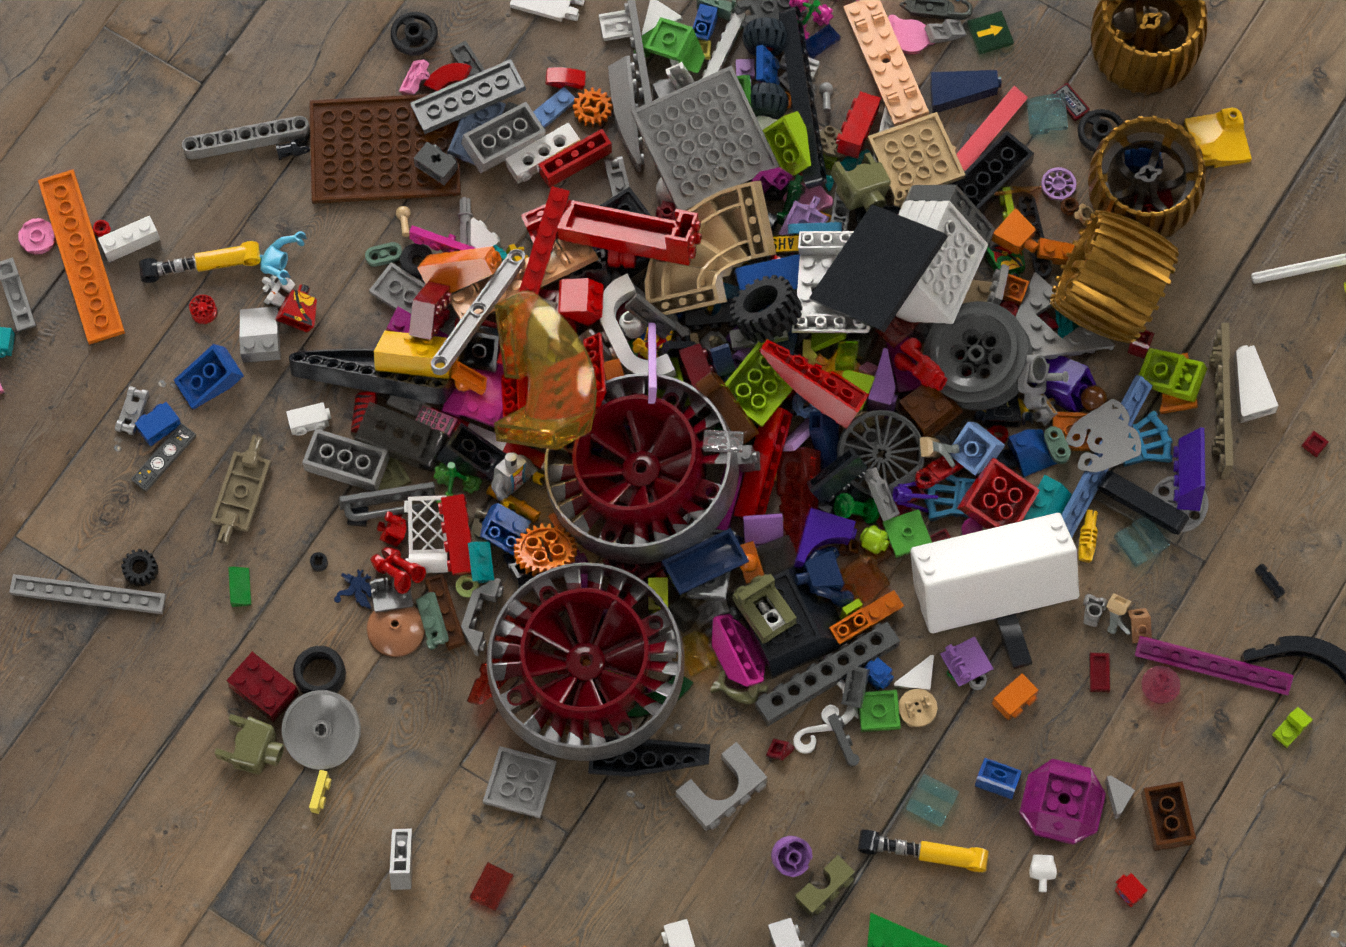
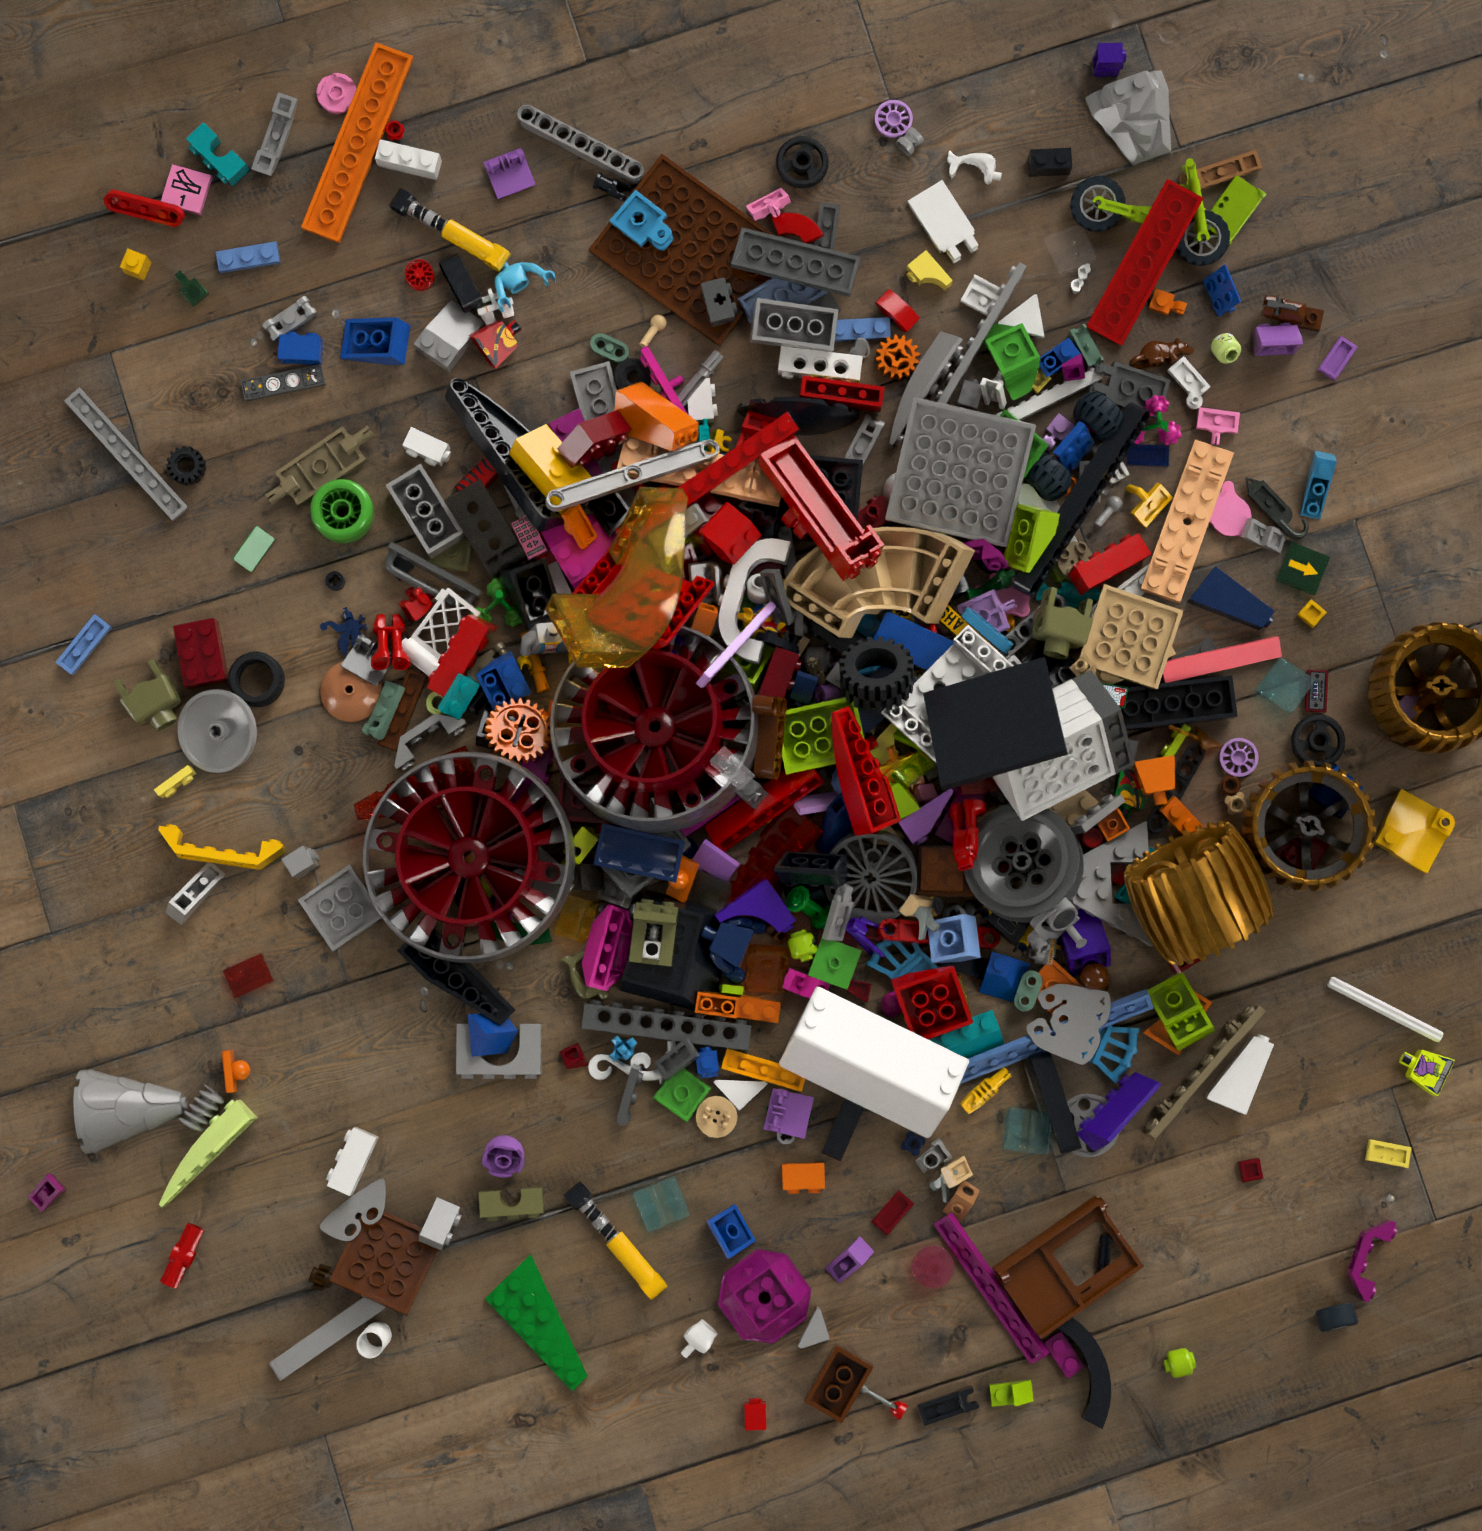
camera: 40 degrees right, 15 degrees up
none -> medium blue plate [56,614,112,676]
none -> yellow slope [158,824,285,870]
none -> clear green plate [174,270,209,307]
none -> medium blue plate [216,241,281,274]
none -> light grey brick [282,846,320,879]
none -> bright green wheel [310,479,375,544]
none -> black beam [438,254,483,313]
none -> black piece [467,685,489,715]
none -> blue slope [468,1013,518,1057]
none -> medium lavender hinge [483,148,536,199]
none -> dark azure plate [609,190,673,251]
none -> dark azure rock [609,1036,637,1062]
none -> light orange plate [721,1048,805,1092]
none -> black brick [737,397,859,436]
none -> dark pink brick [782,968,830,999]
none -> medium lavender slope [825,1236,874,1283]
none -> light grey piece [849,338,870,359]
none -> hinge [860,1385,908,1420]
none -> dark blue plate [901,1131,925,1156]
none -> light yellow arch [906,250,953,291]
none -> black plate [917,1386,979,1426]
none -> reddish brown piece [992,1196,1144,1339]
none -> magenta plate [1043,1330,1085,1379]
none -> magenta slope [1061,354,1085,381]
none -> yellow plate [1126,483,1173,528]
none -> yellow tile [1297,599,1327,628]

